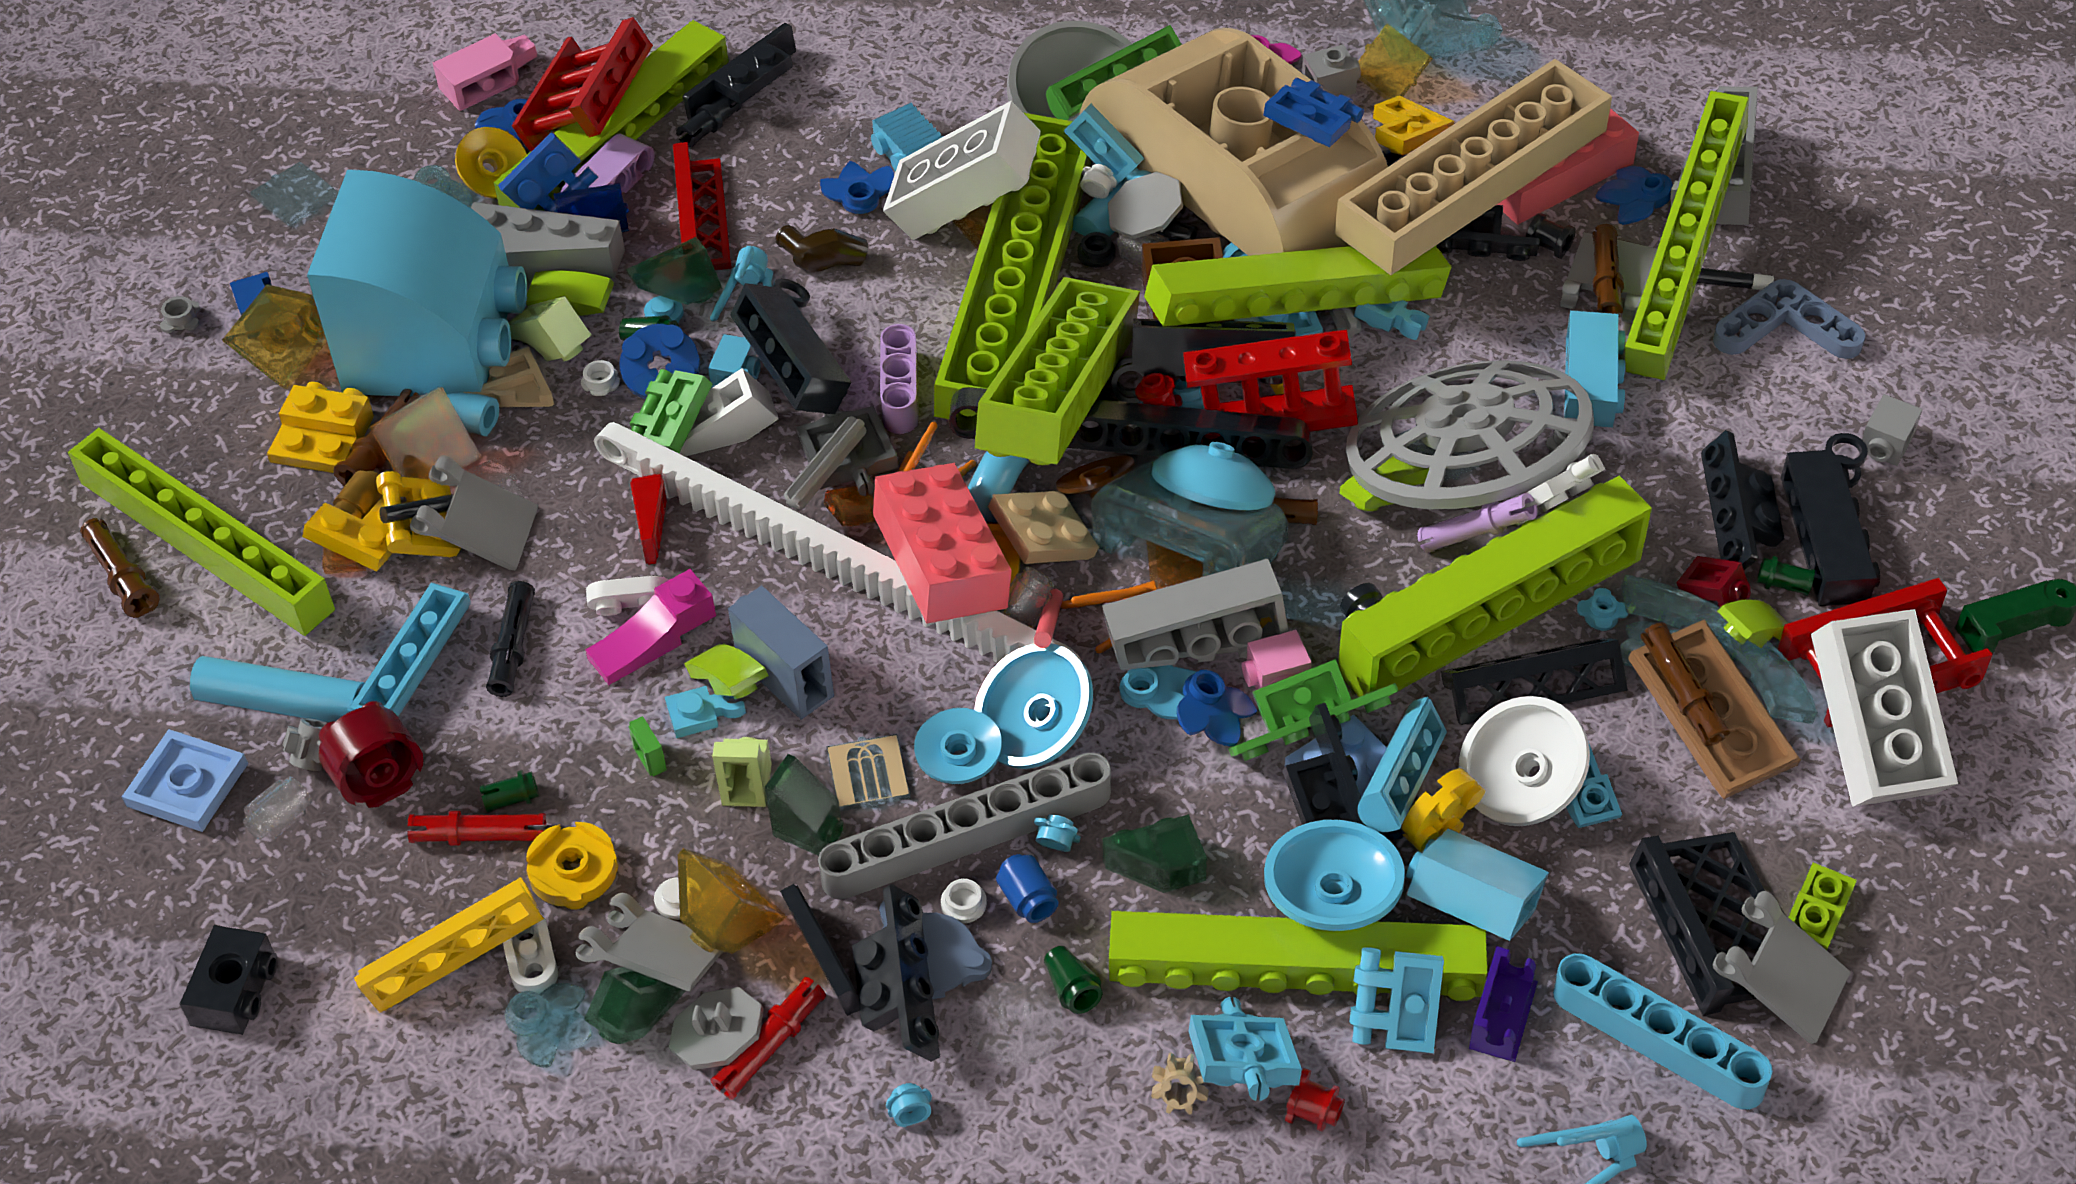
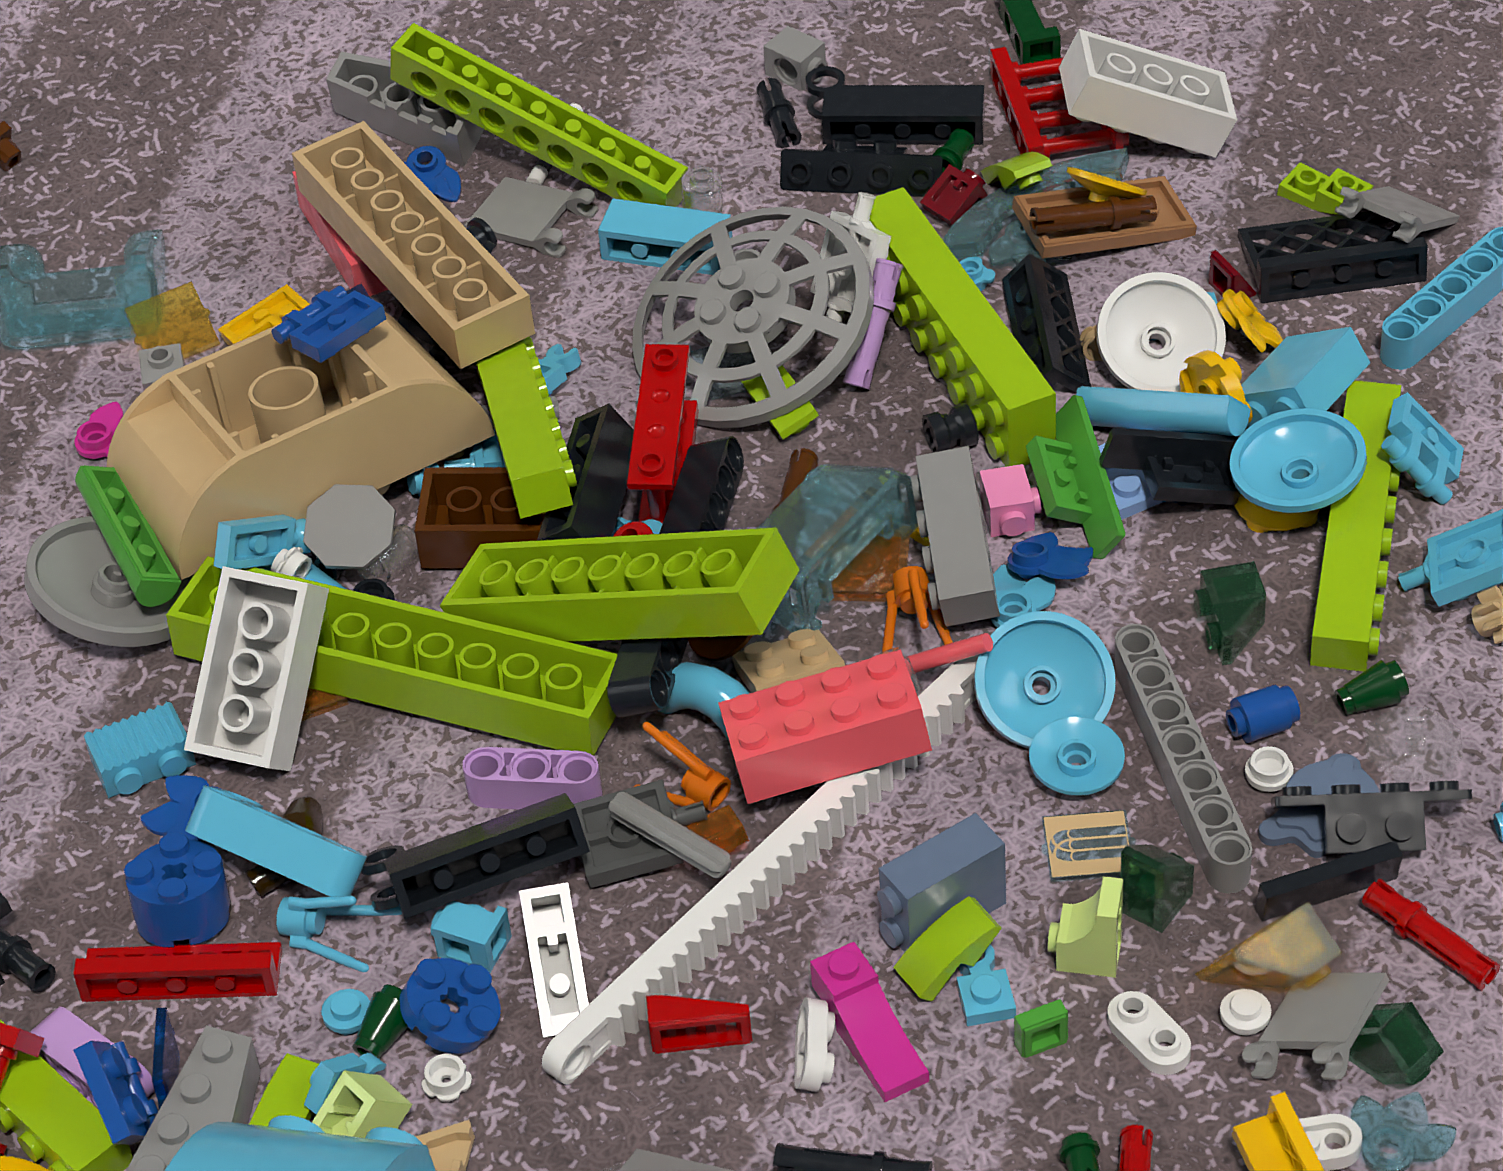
camera: 80 degrees left, 5 degrees down
yellow plate [526,822,619,910] -> none
clear green slope [626,237,723,305] -> none
bright green plate [629,369,713,453] -> none
light grey piece [669,987,764,1070] -> none
medium azure plate [1034,814,1081,852] -> none
medium azure dish [1152,442,1276,510] -> none
dark purple hinge [1469,946,1538,1062] -> none
reddish brown pin [1592,224,1624,318] -> none
sand blue beam [1713,279,1865,359] -> none
none -> blue brick [124,832,230,947]
none -> medium azure beam [185,785,367,896]
none -> medium azure plate [304,1053,387,1115]
none -> clear brick [681,166,723,213]
none -> black pin [756,78,802,148]
none -> yellow dish [1066,167,1147,202]
none -> white plate [1107,991,1191,1075]
none -> dark red slope [1209,250,1257,298]
none -> yellow plate [1217,289,1283,353]

